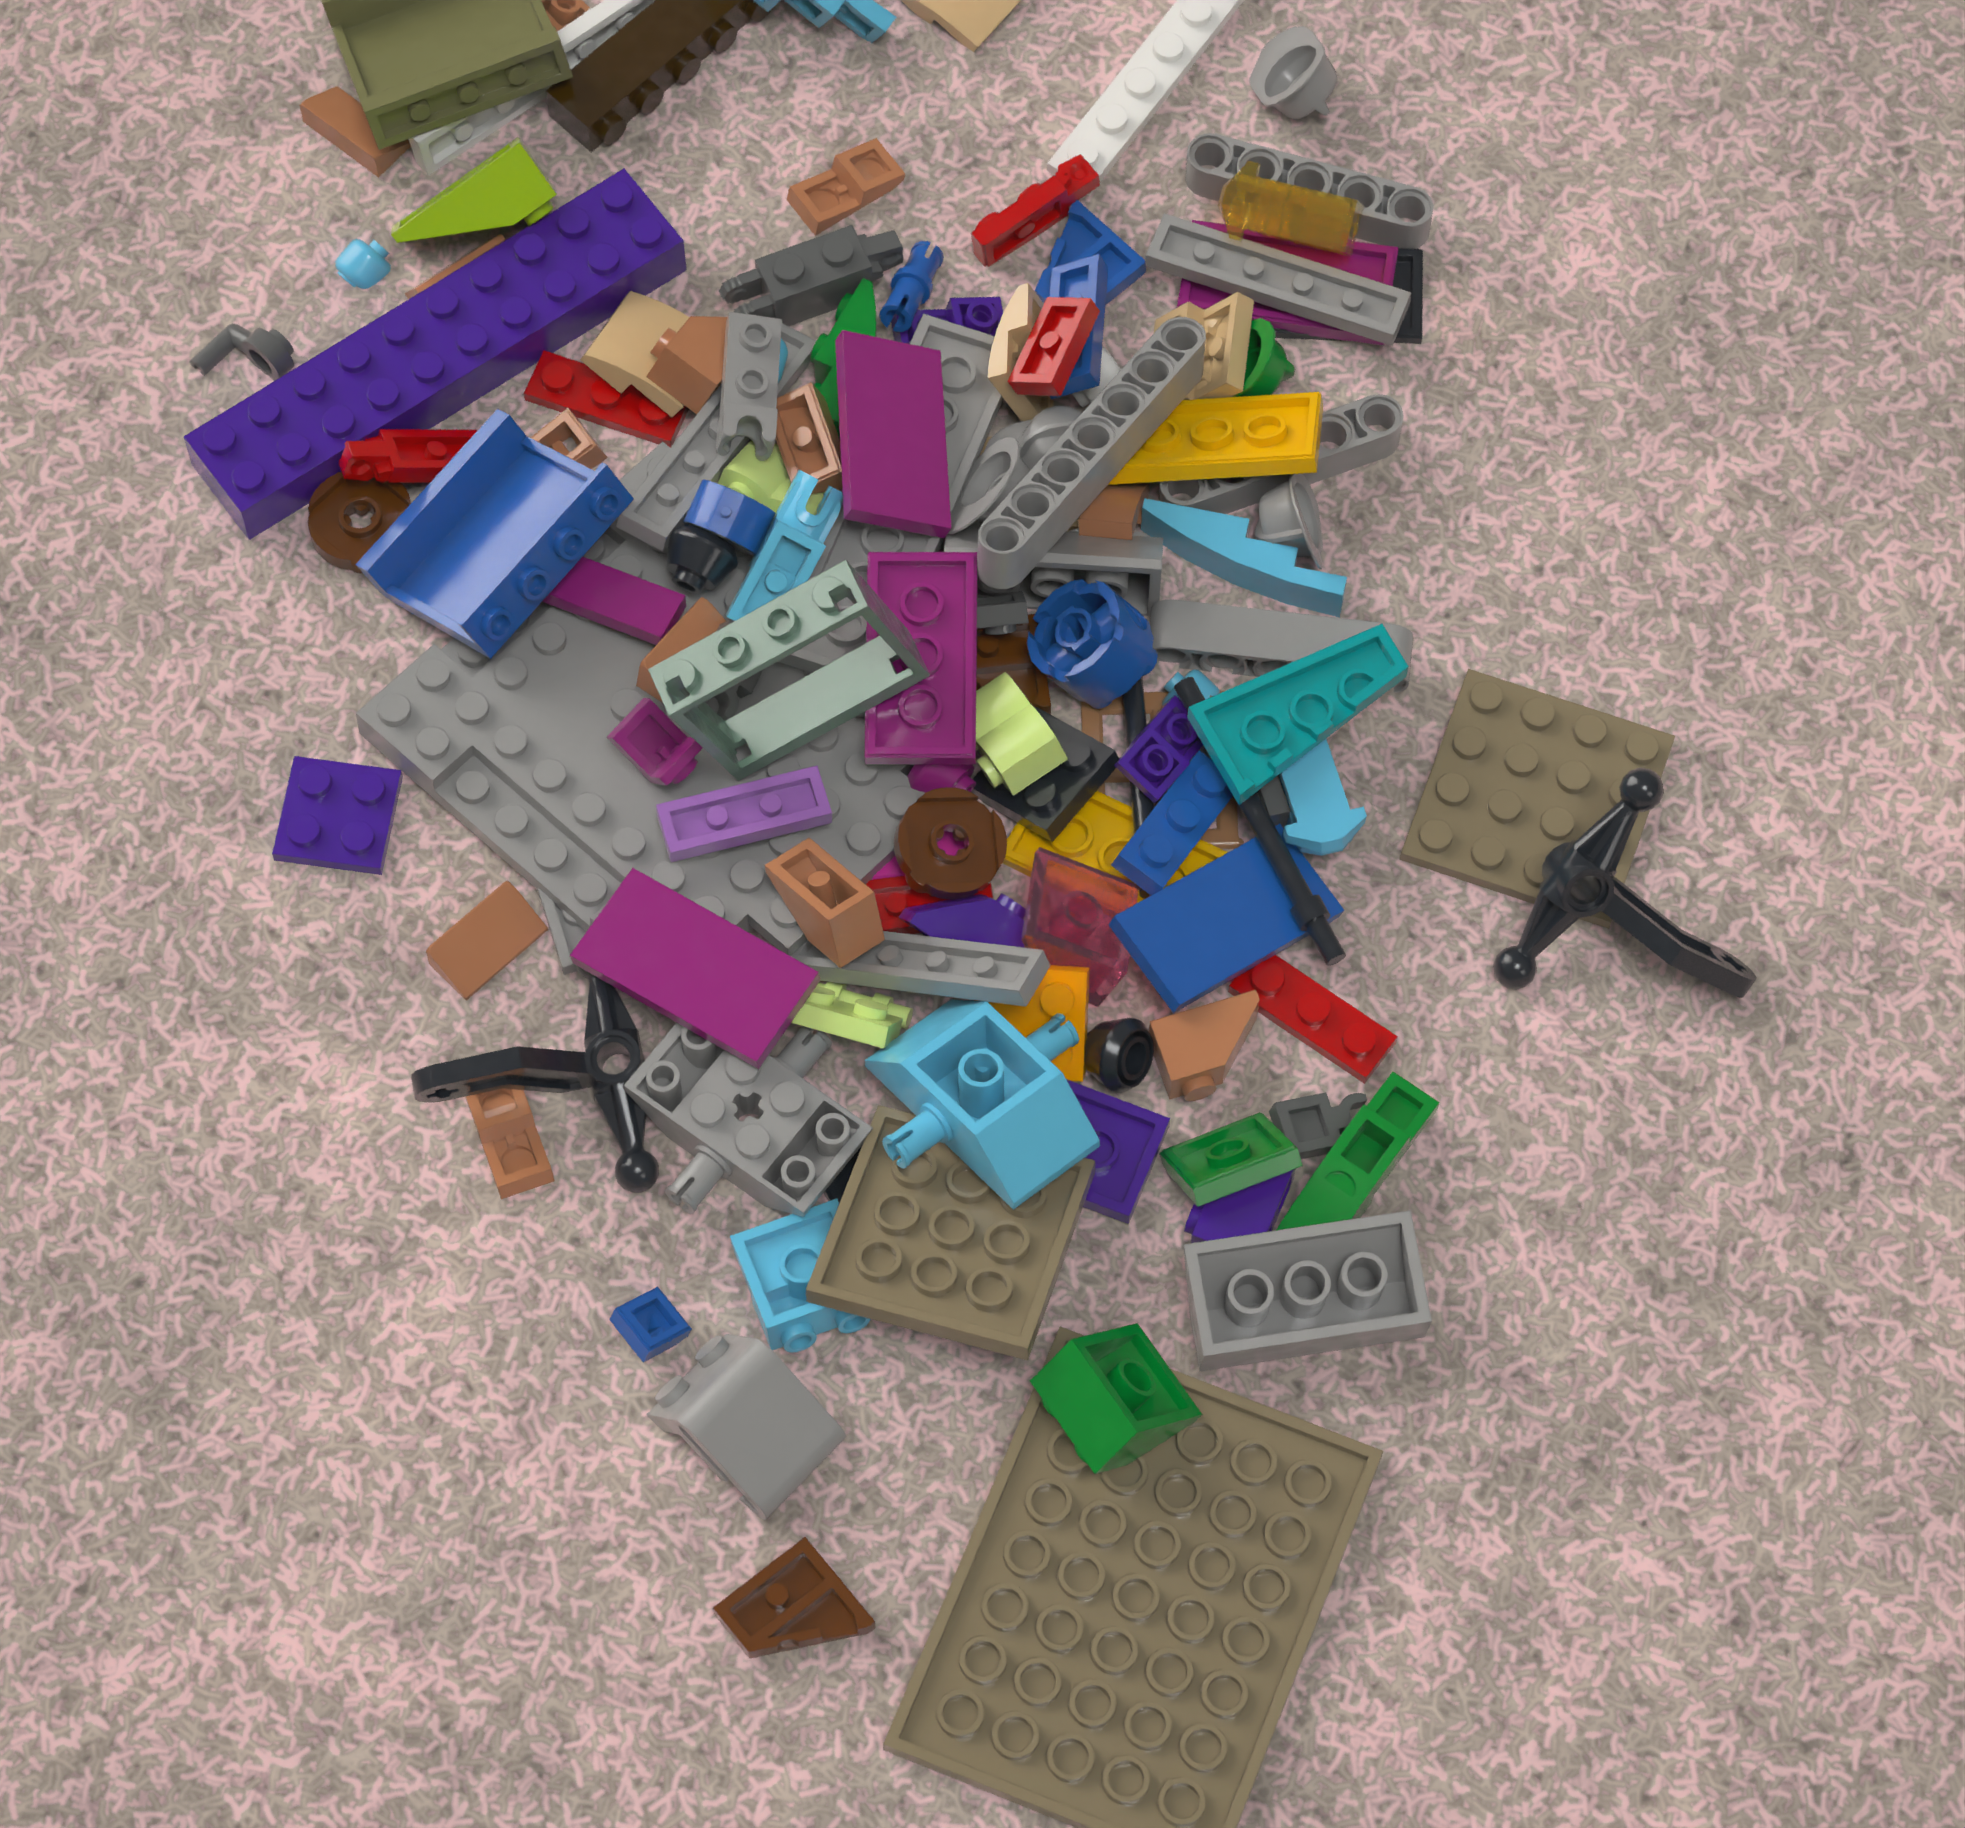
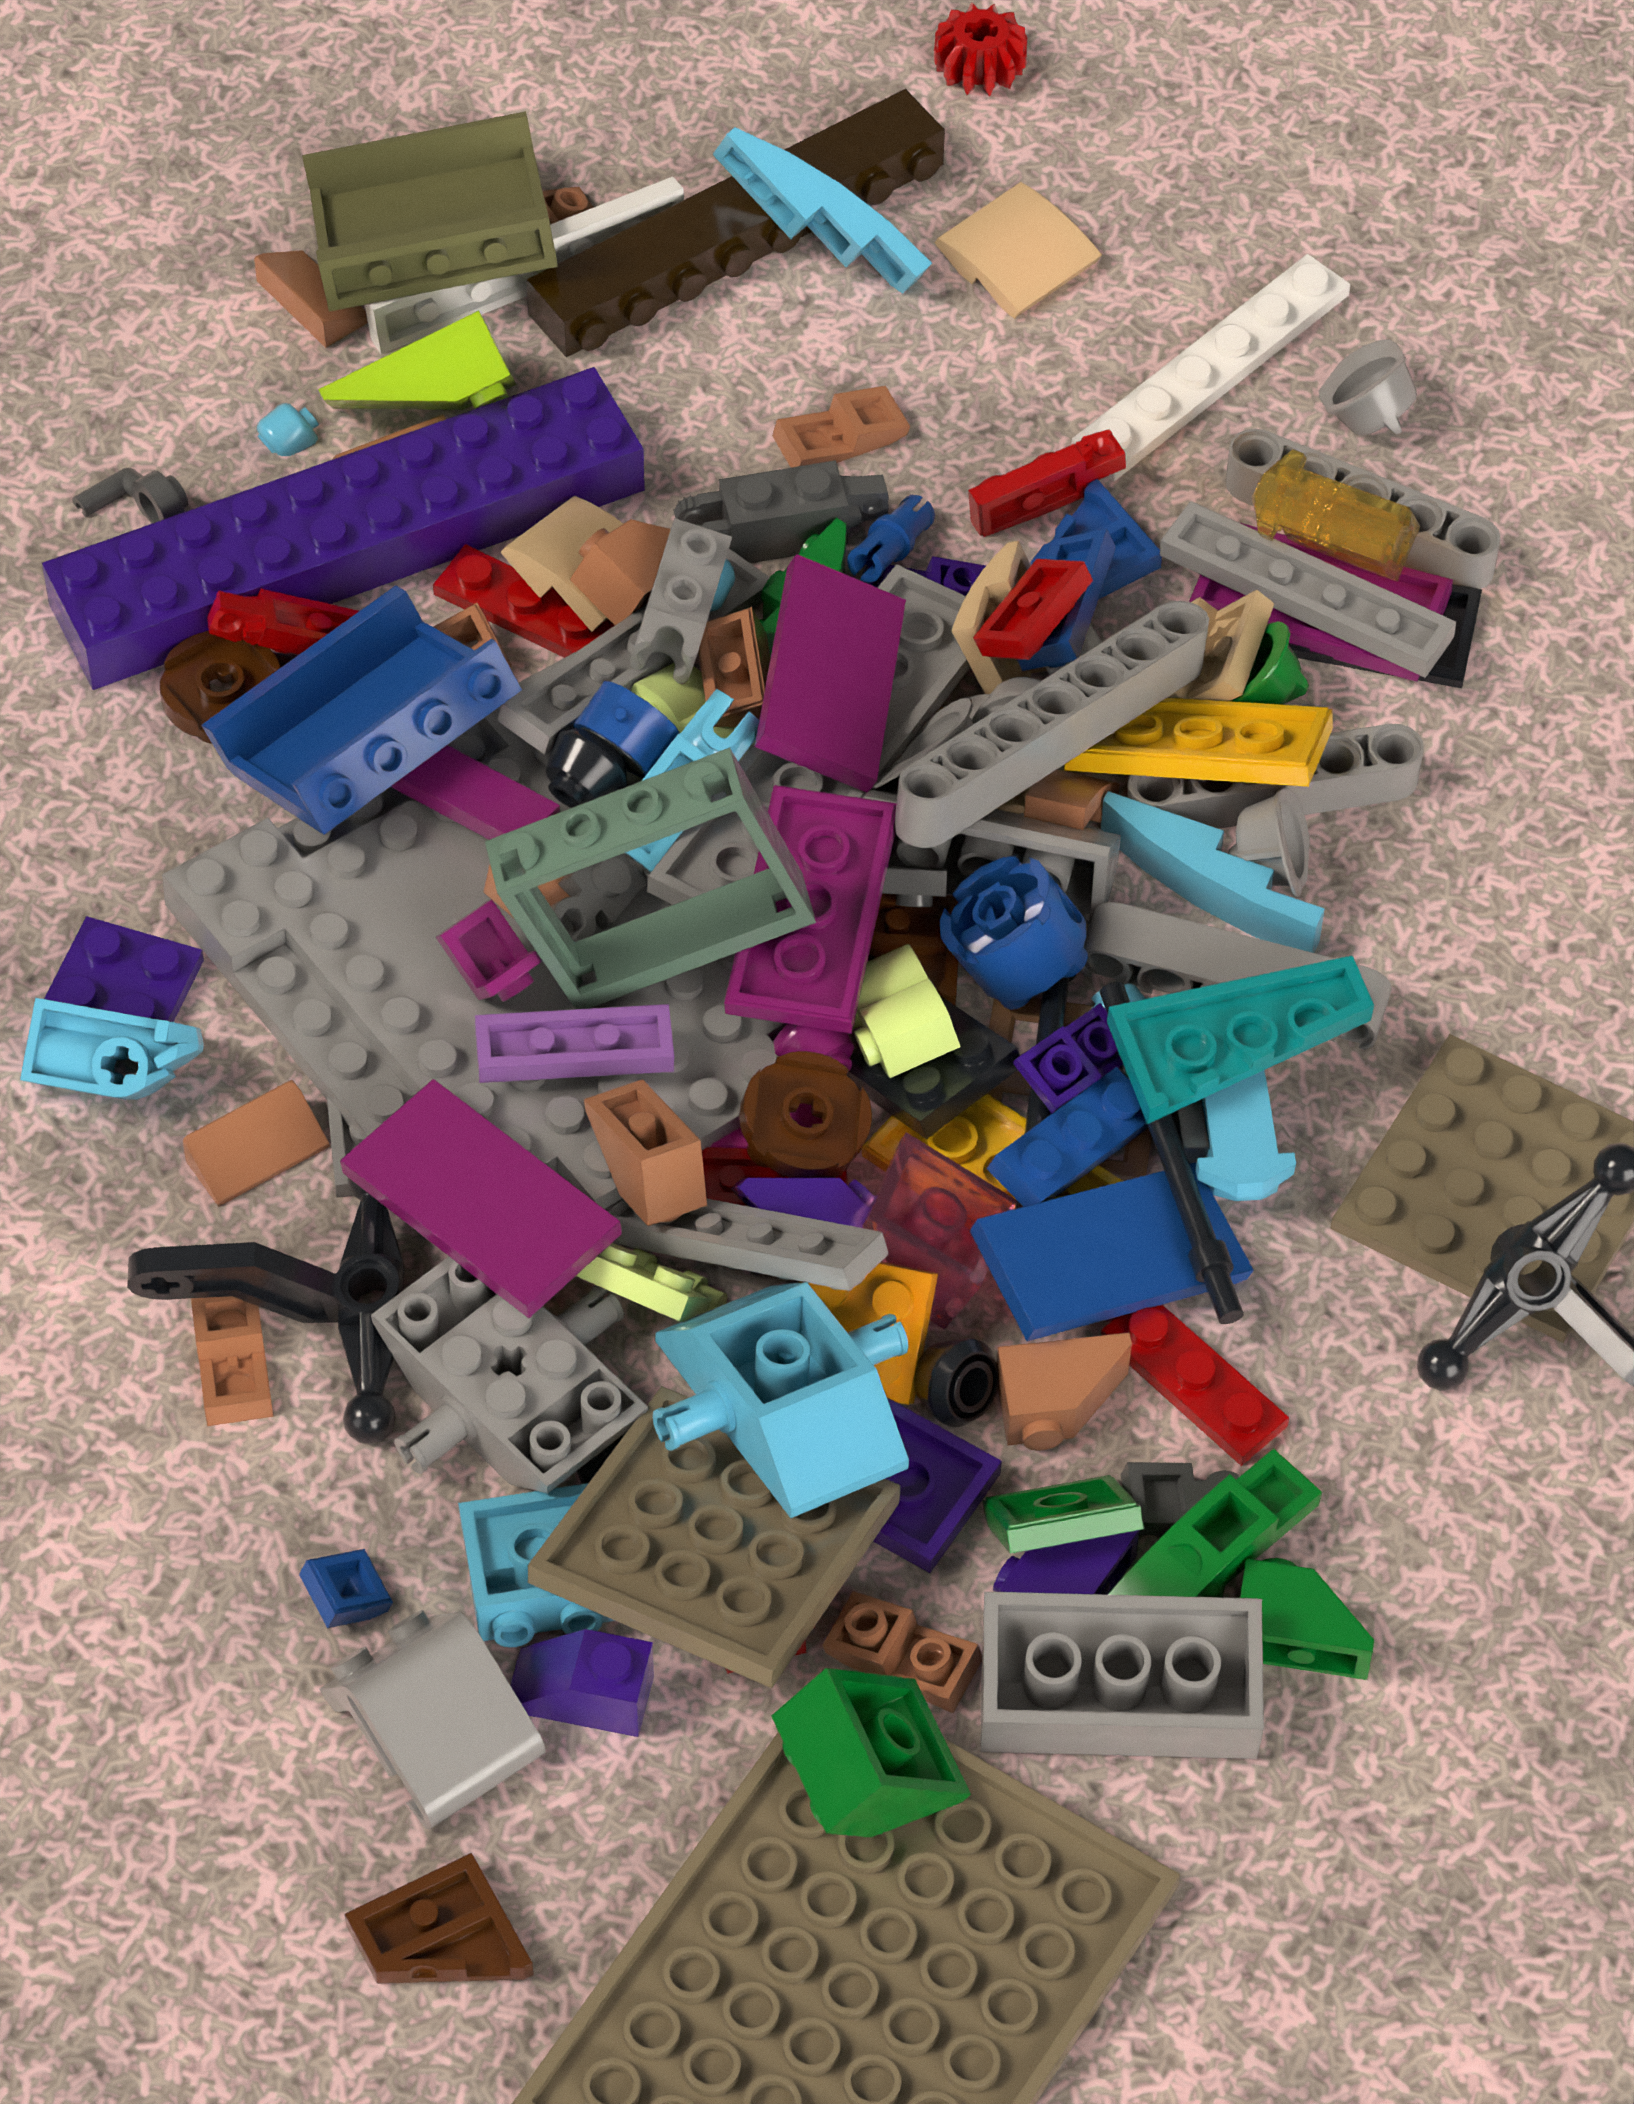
camera: 10 degrees right, 10 degrees down
none -> medium azure piece [20,998,204,1100]
none -> dark purple slope [510,1629,654,1737]
none -> nougat slope [823,1591,982,1713]
none -> green slope [1240,1558,1374,1680]

